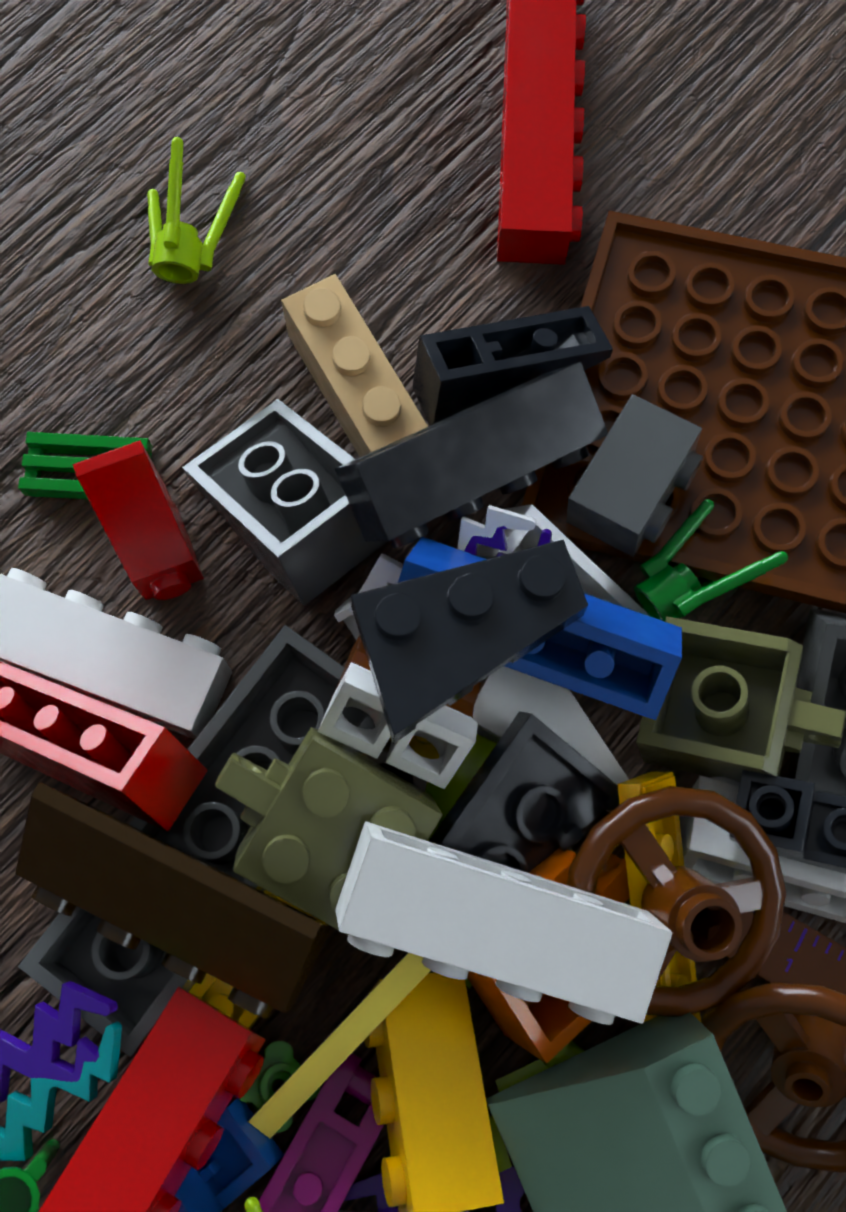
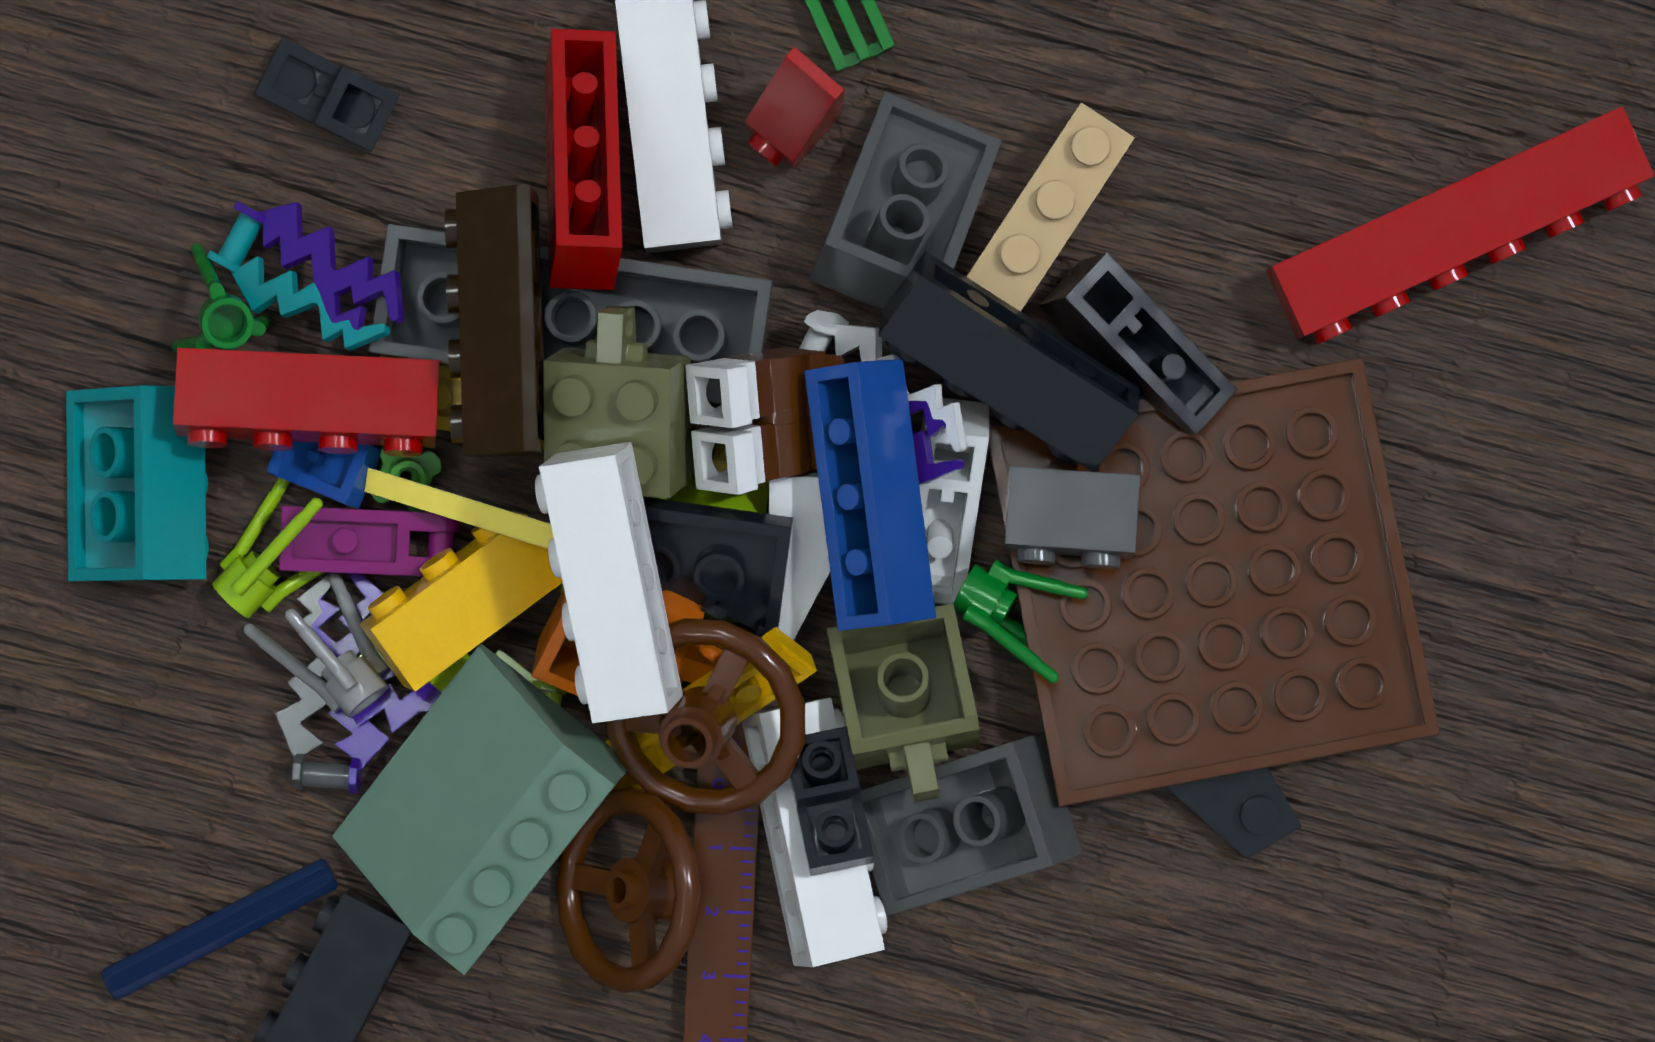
camera: 65 degrees right, 15 degrees up
black wing [351,539,588,744] -> none

